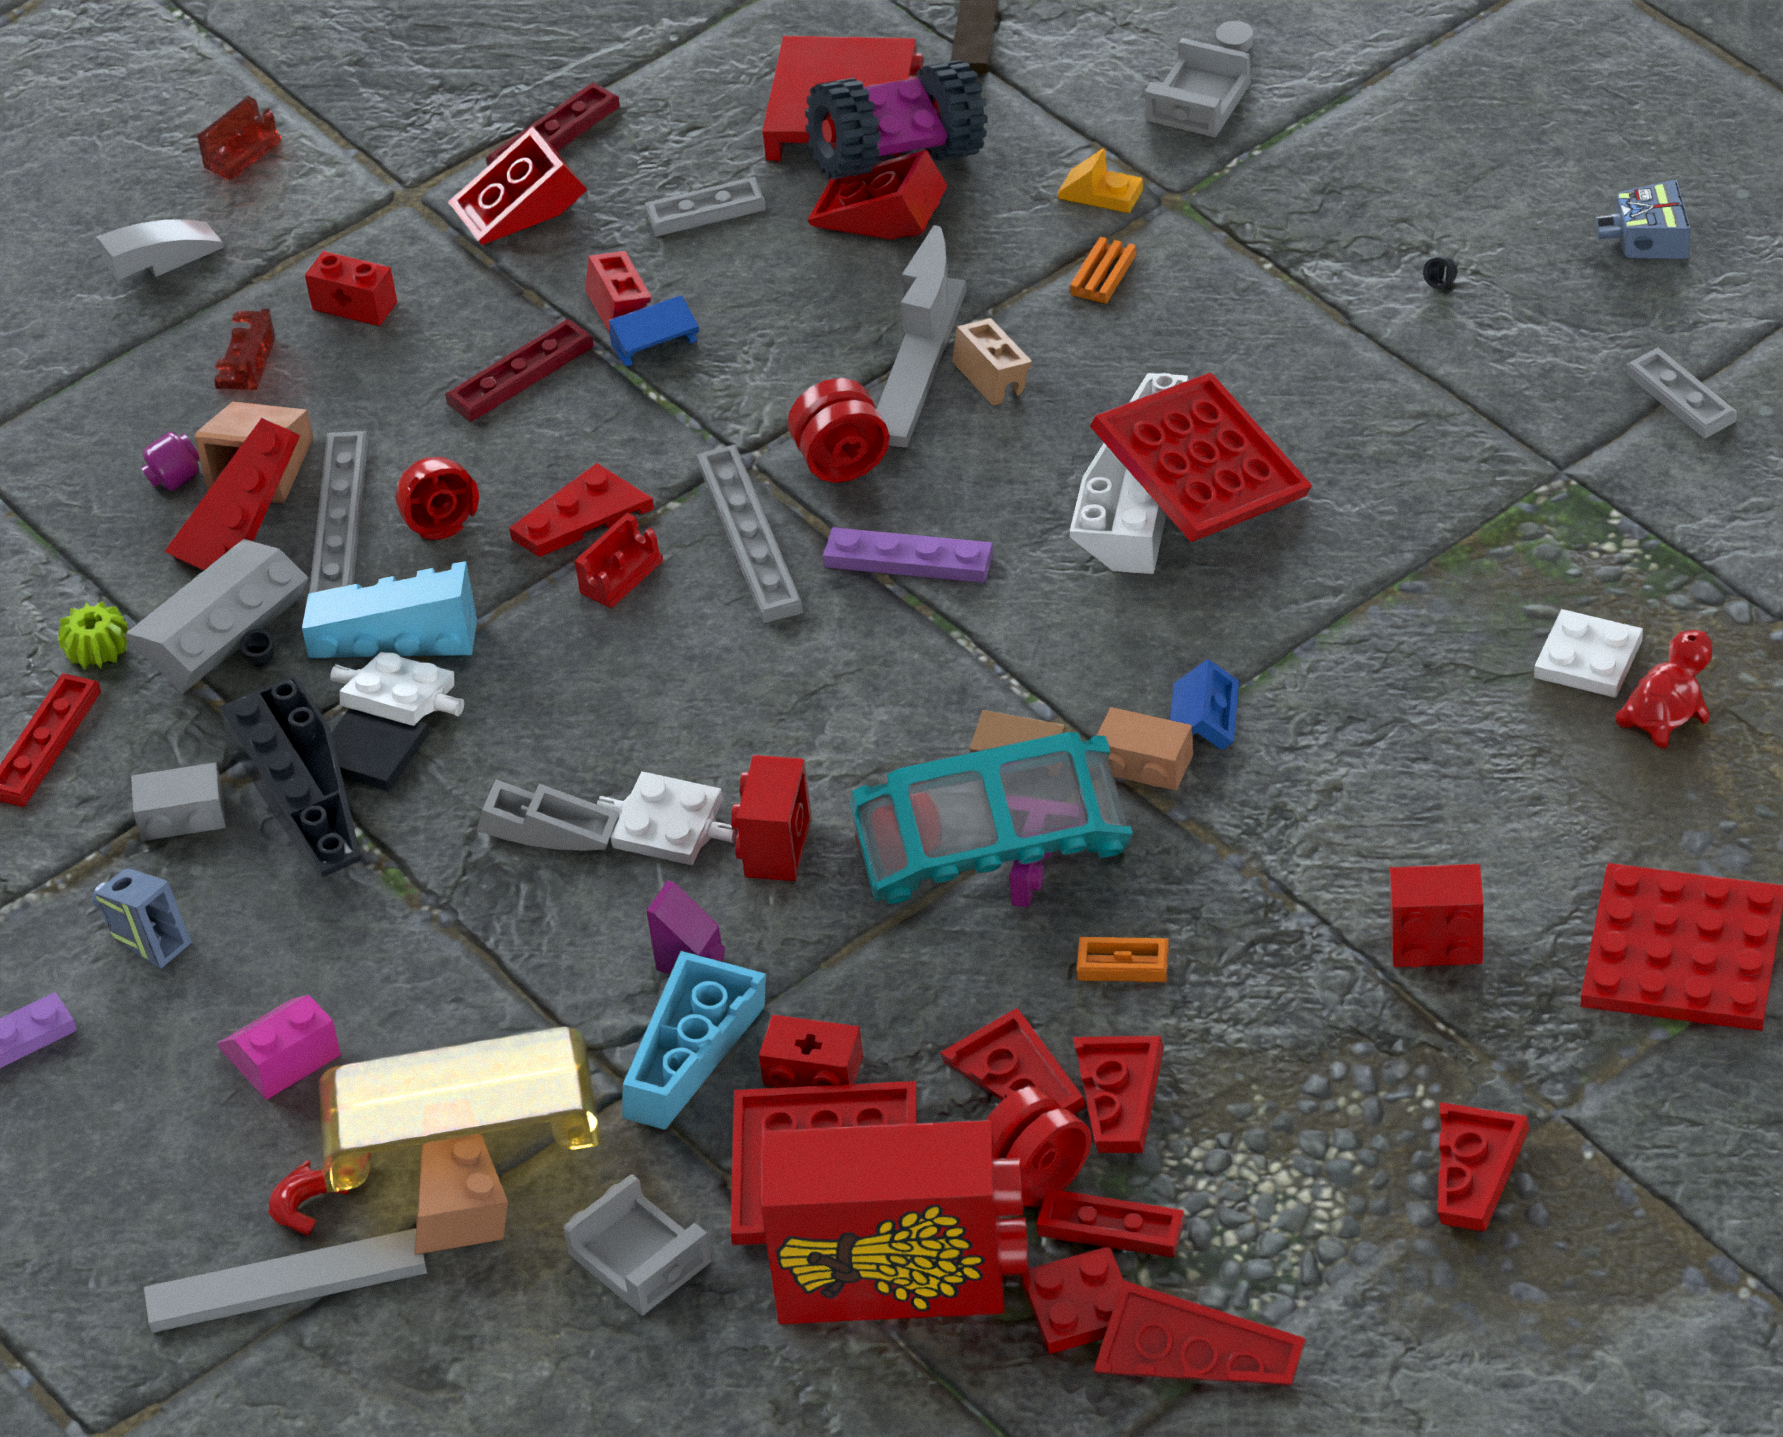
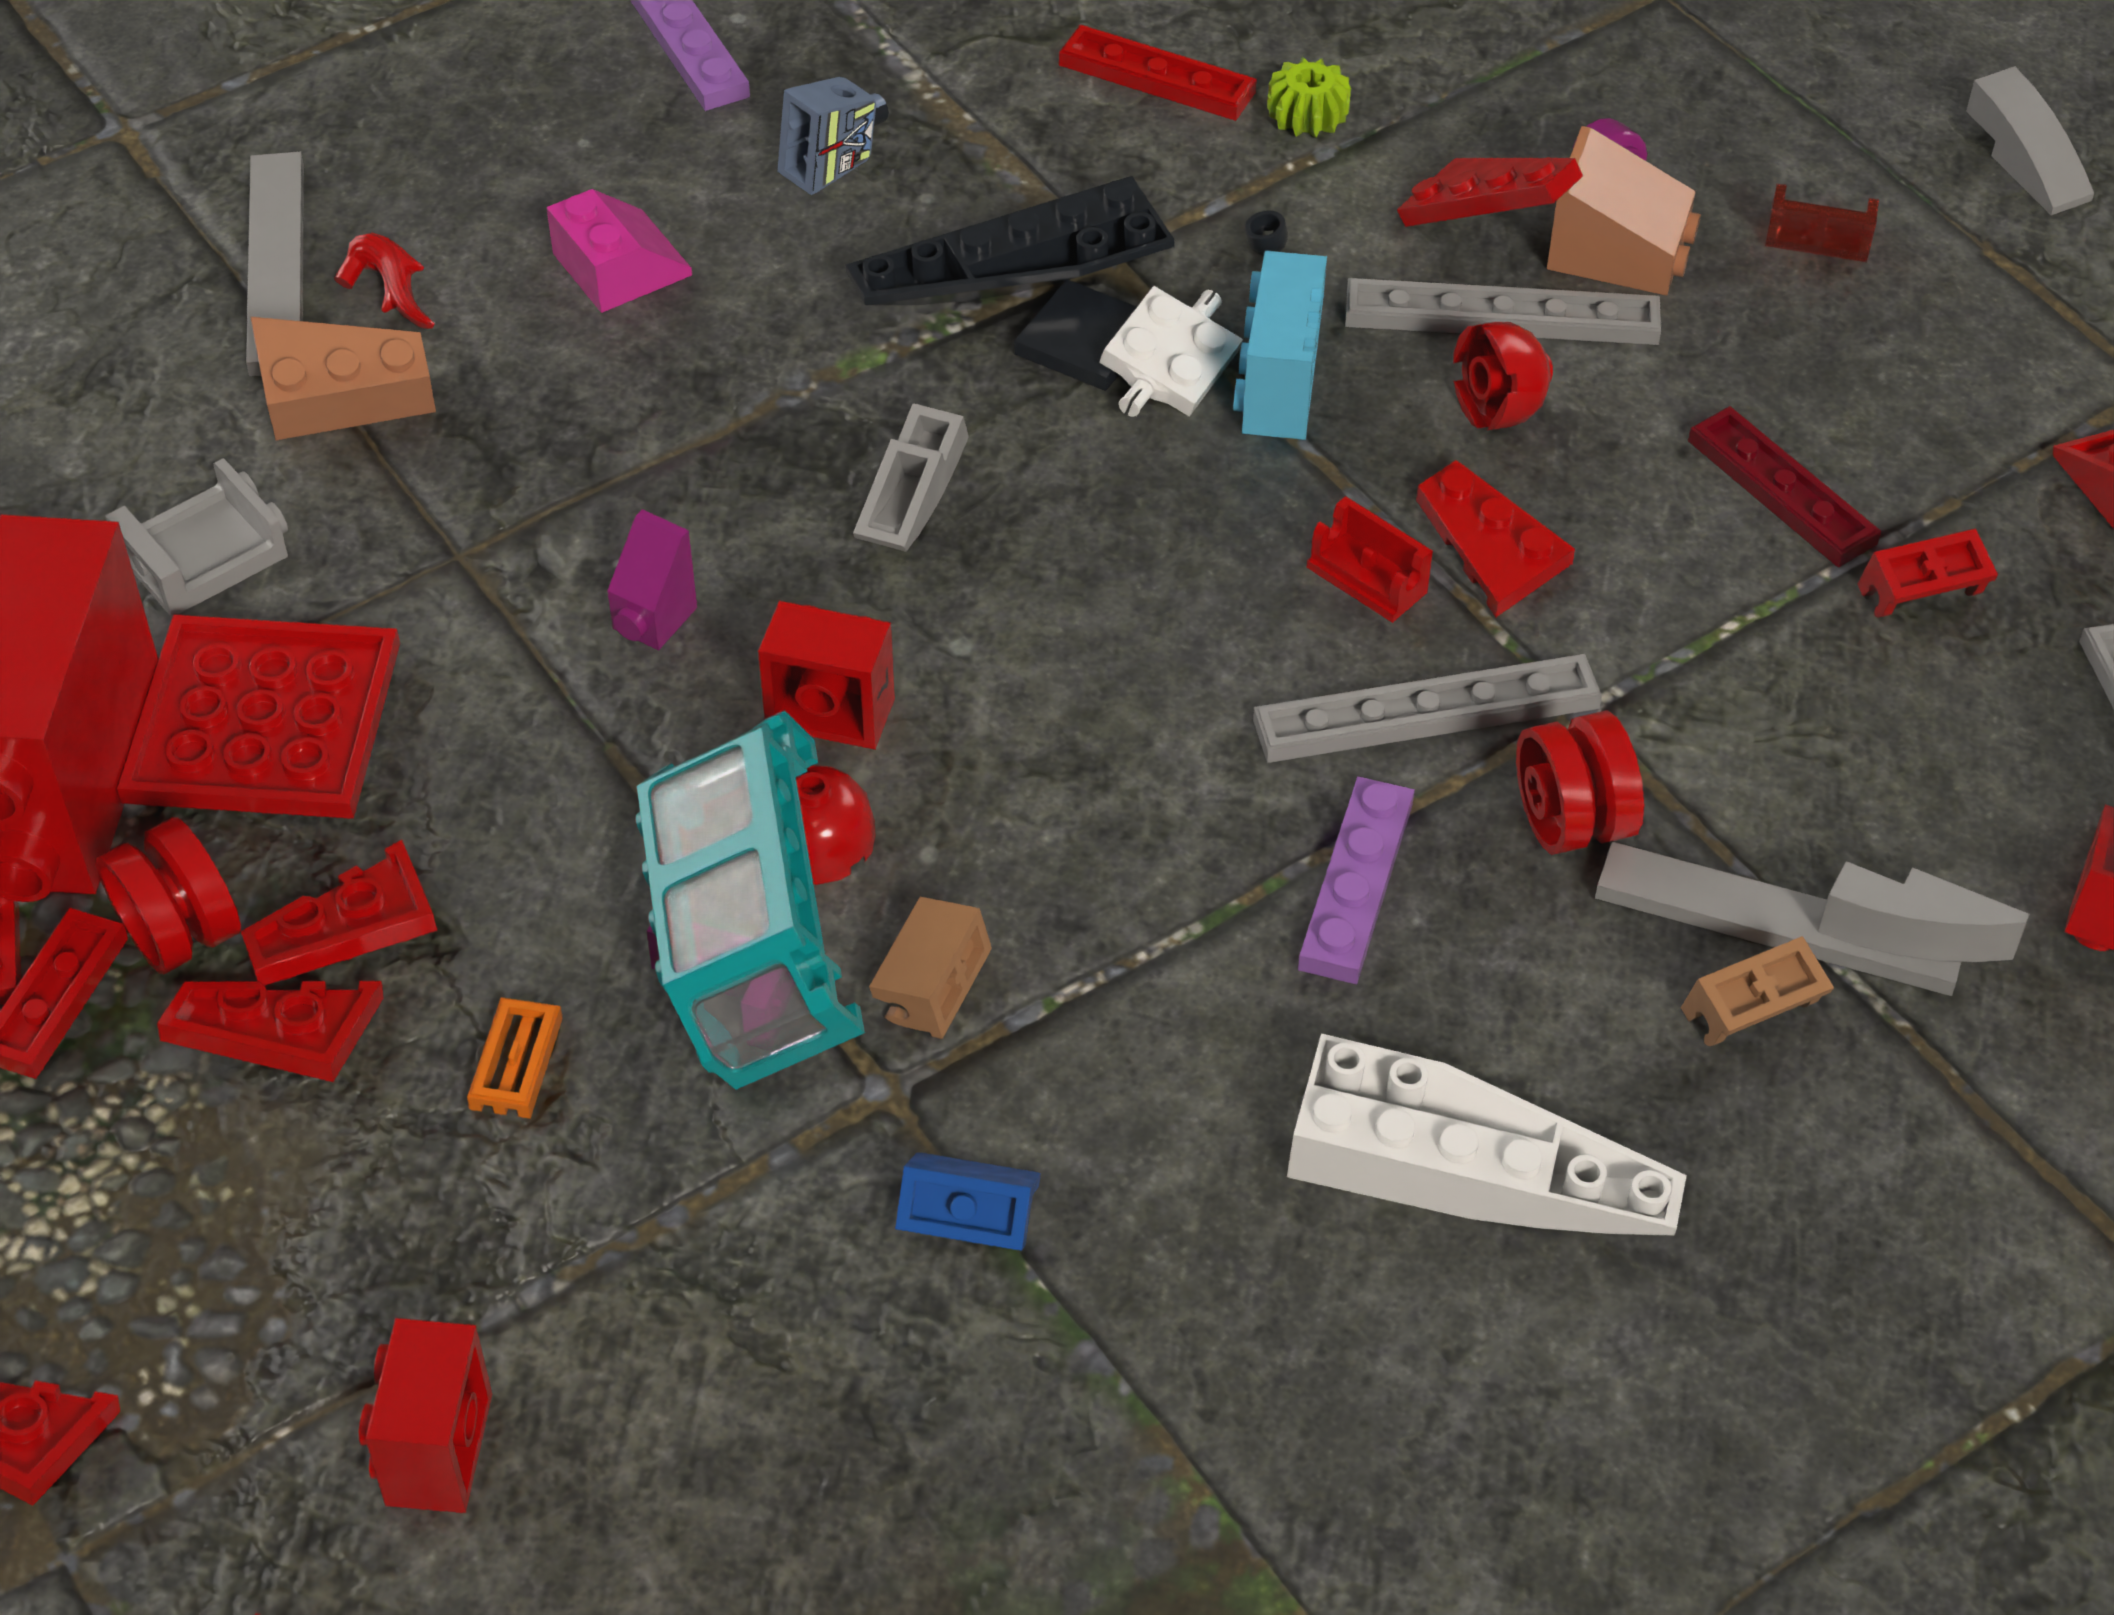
camera: 90 degrees right, 5 degrees up
light grey slope [125,539,308,694] -> none
light grey brick [131,762,226,841] -> none
red brick [305,251,398,326] -> none
clear yellow windscreen [319,1027,602,1193] -> none
white plate [597,771,738,866] -> none
blue hinge [609,295,699,367] -> none
medium azure wedge [622,951,766,1130] -> none
red brick [759,1015,863,1088] -> none
orange tile [1070,237,1137,304] -> none
red plate [1090,372,1312,542] -> none
nougat brick [1095,707,1193,791] -> none

